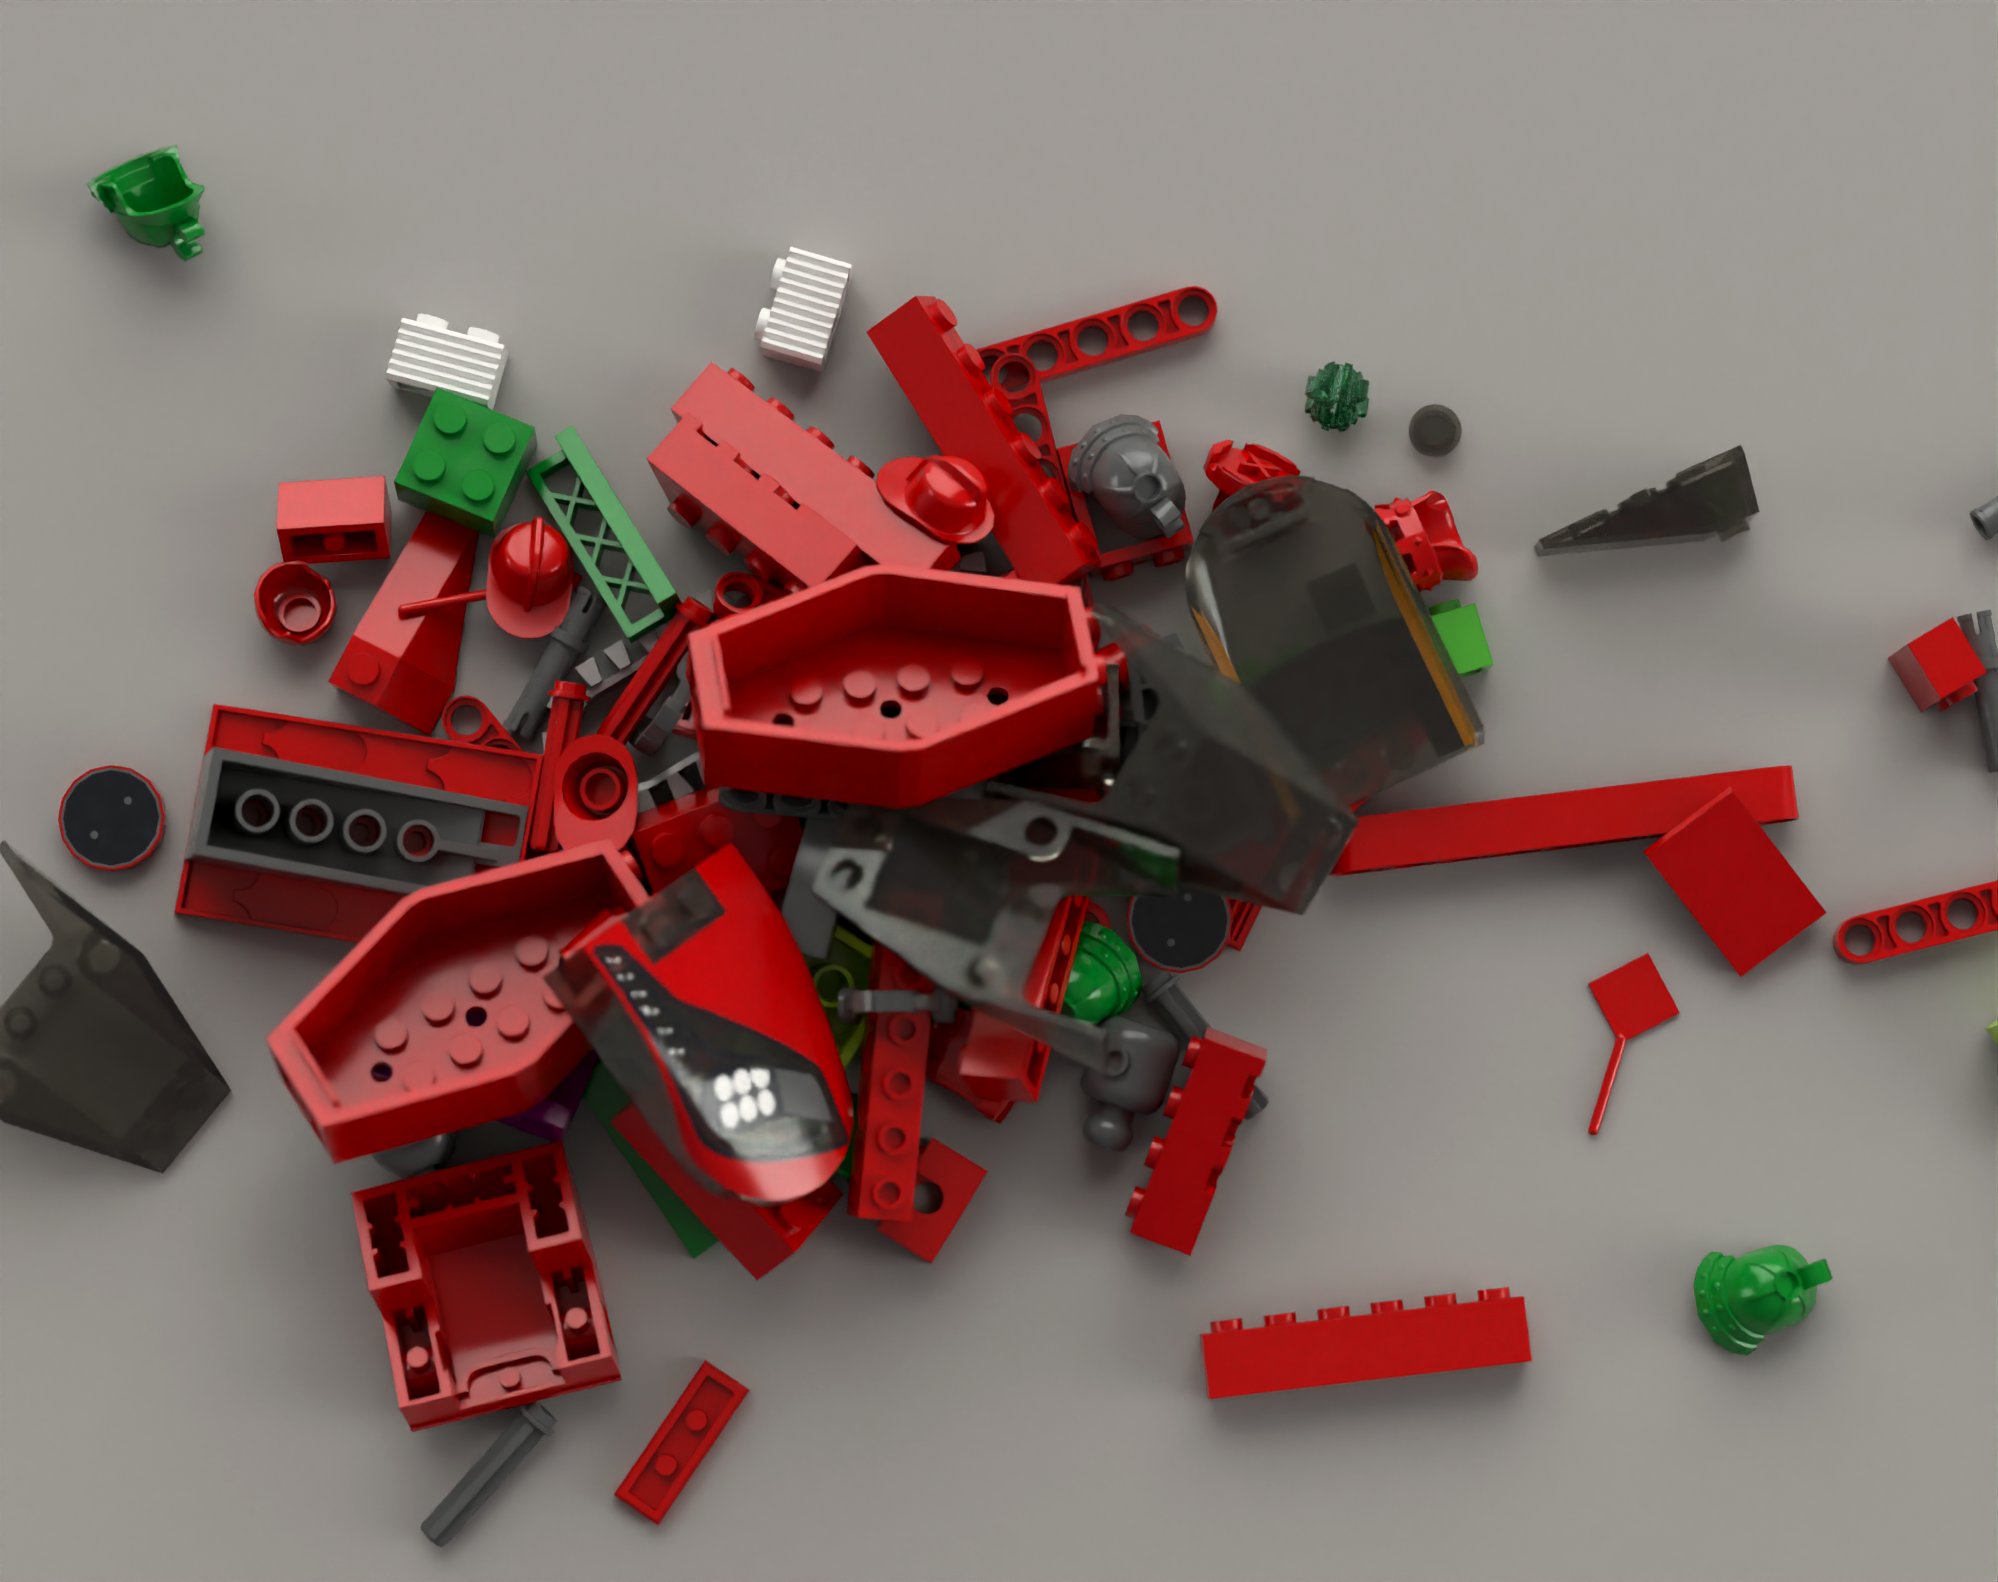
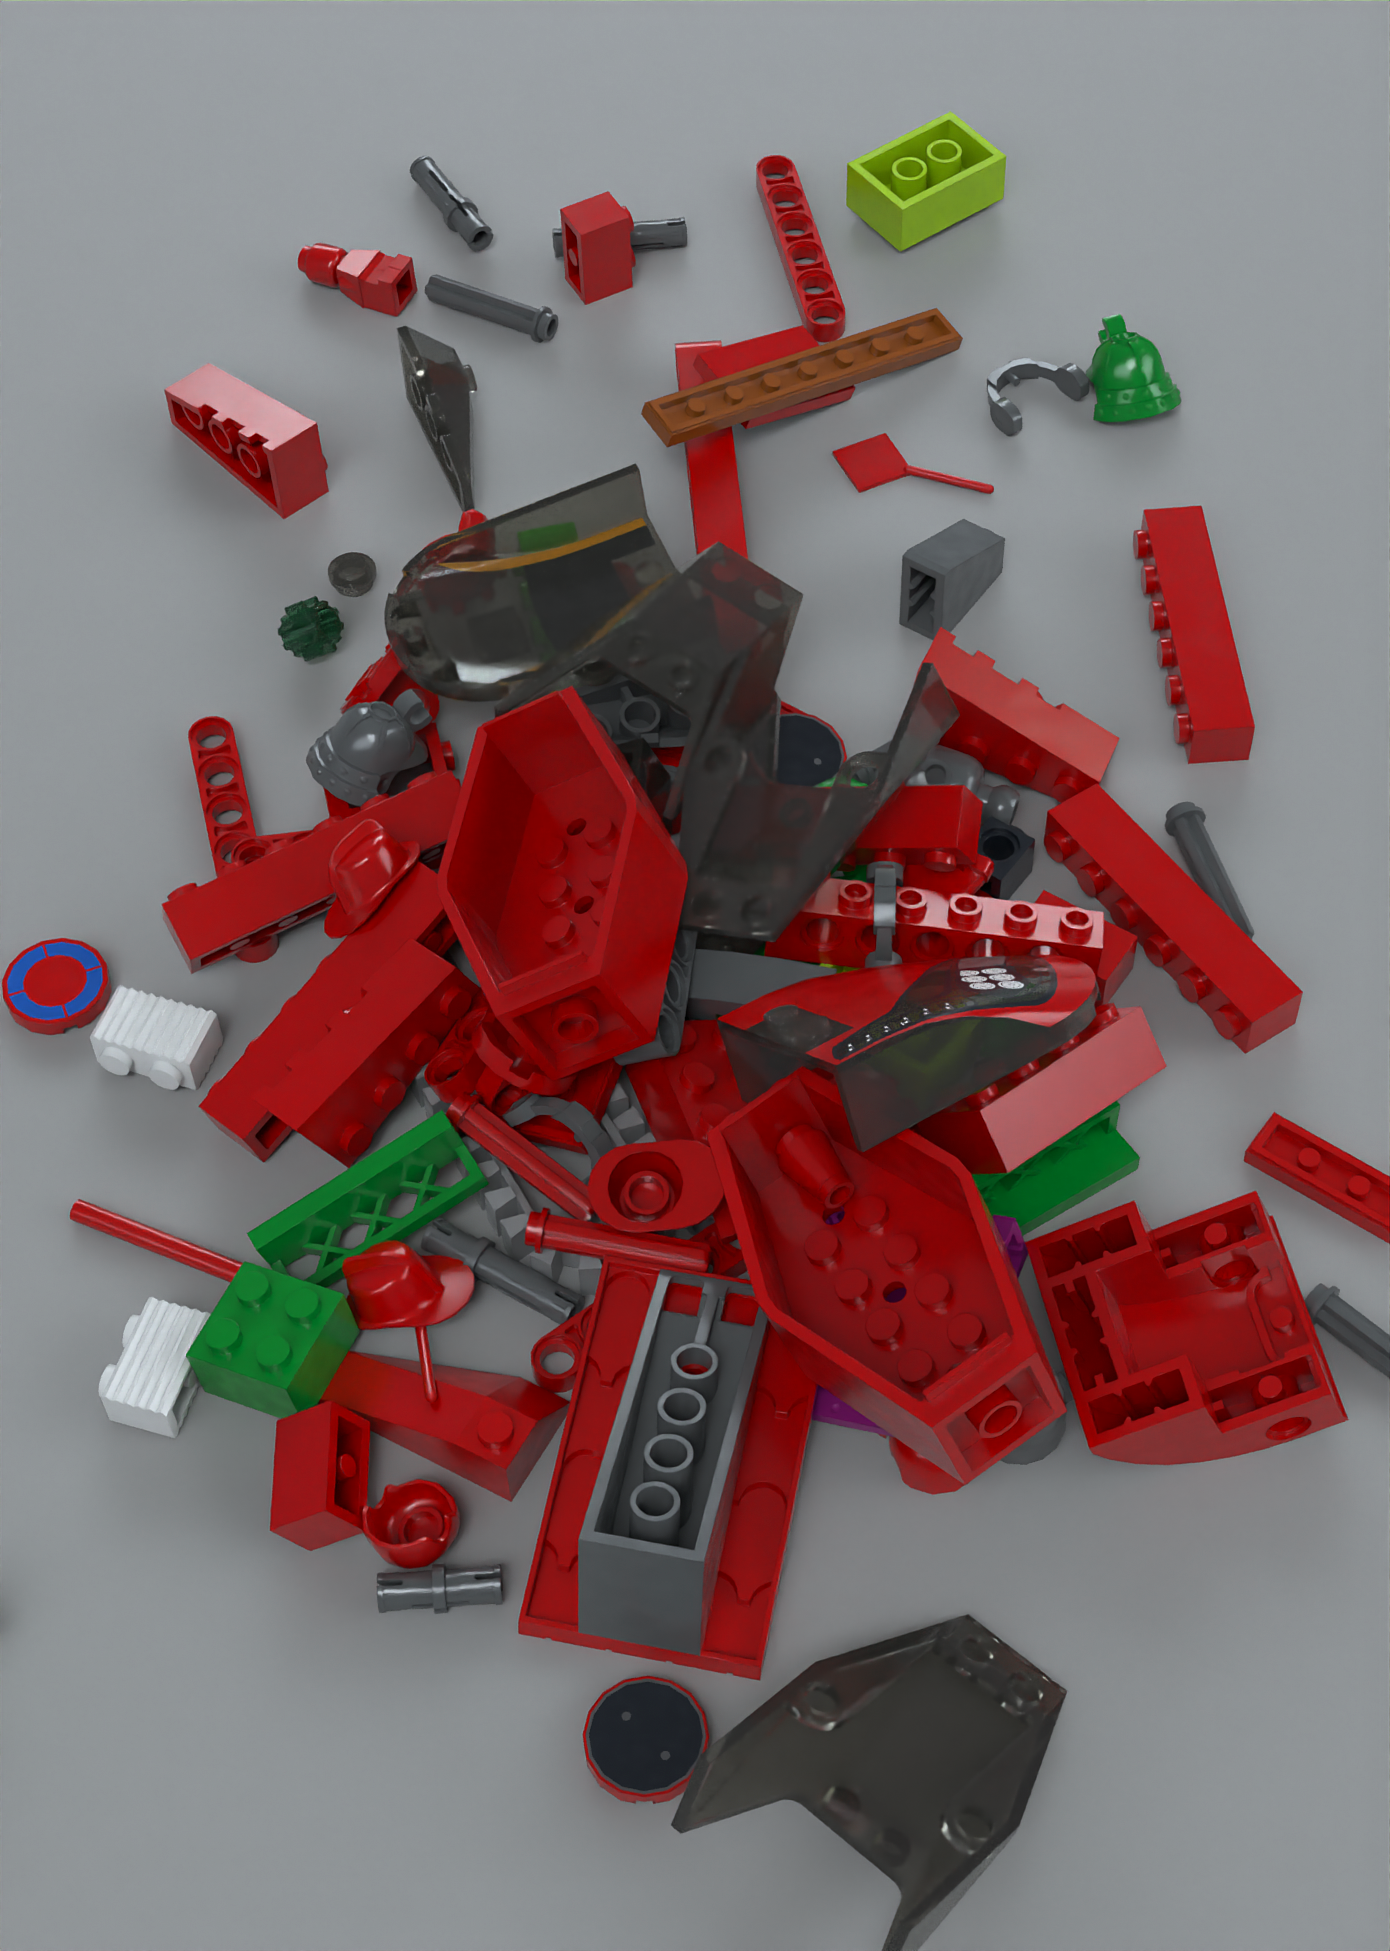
camera: 85 degrees left, 30 degrees down
none -> tile [2,938,112,1035]
none -> red bar [70,1199,243,1283]
none -> red wedge [164,363,329,519]
none -> red piece [298,242,418,317]
none -> dark grey pin [377,1563,503,1614]
none -> dark grey axle [425,274,558,343]
none -> dark orange tile [641,308,963,447]
none -> dark grey slope [899,519,1005,640]
none -> black brick [977,816,1035,900]
none -> dark grey piece [987,357,1089,435]
none -> red brick [1044,783,1303,1054]
none -> dark grey axle [1165,801,1254,940]

